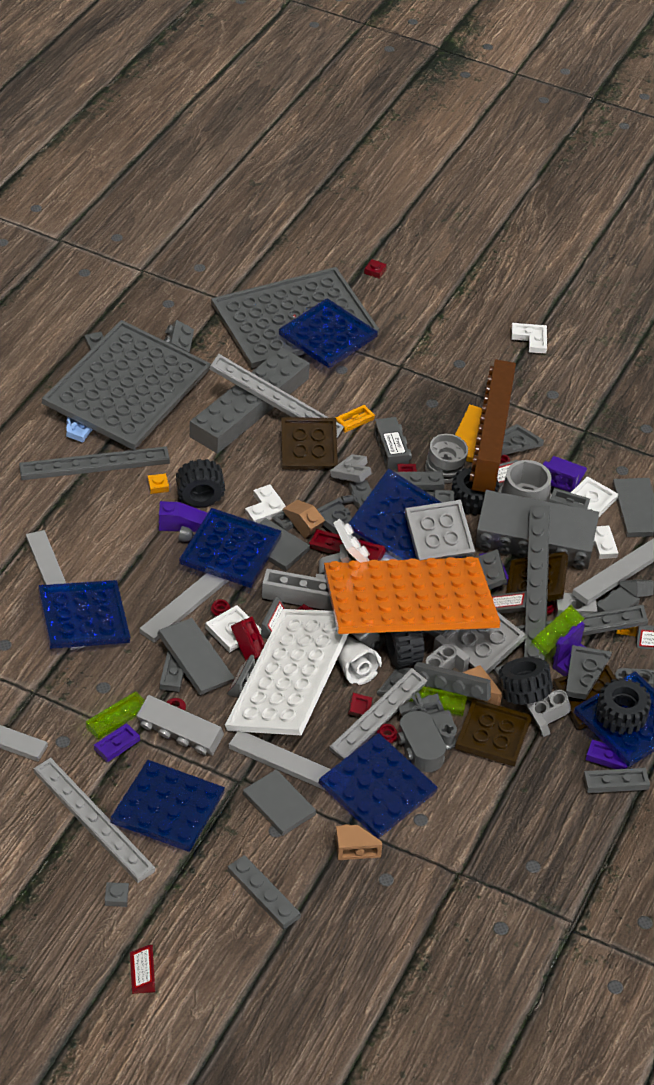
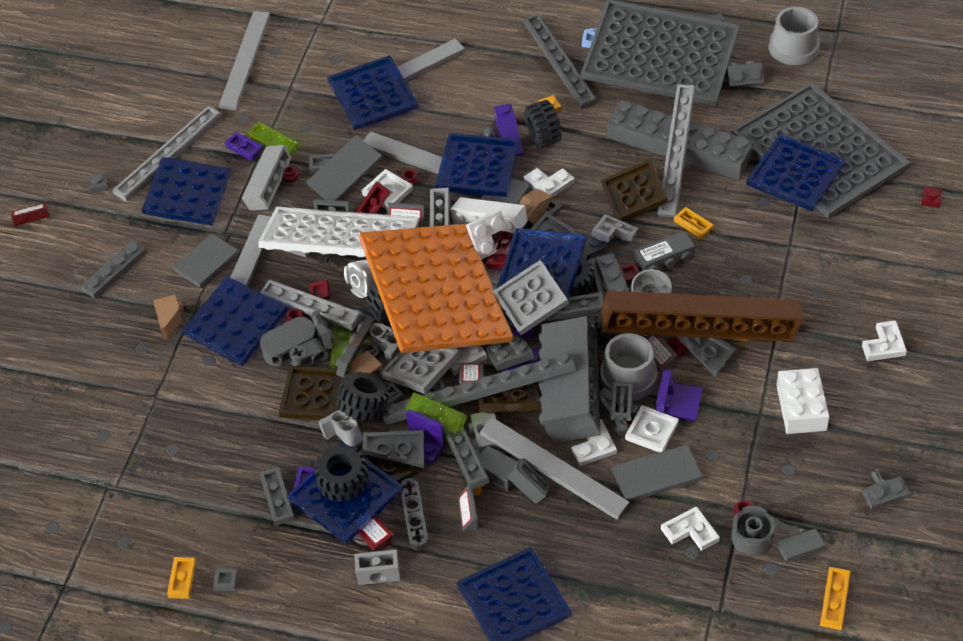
camera: 85 degrees right, 5 degrees up
none -> white brick [450,197,528,233]
none -> light grey piece [768,7,820,65]
none -> white brick [777,368,829,434]

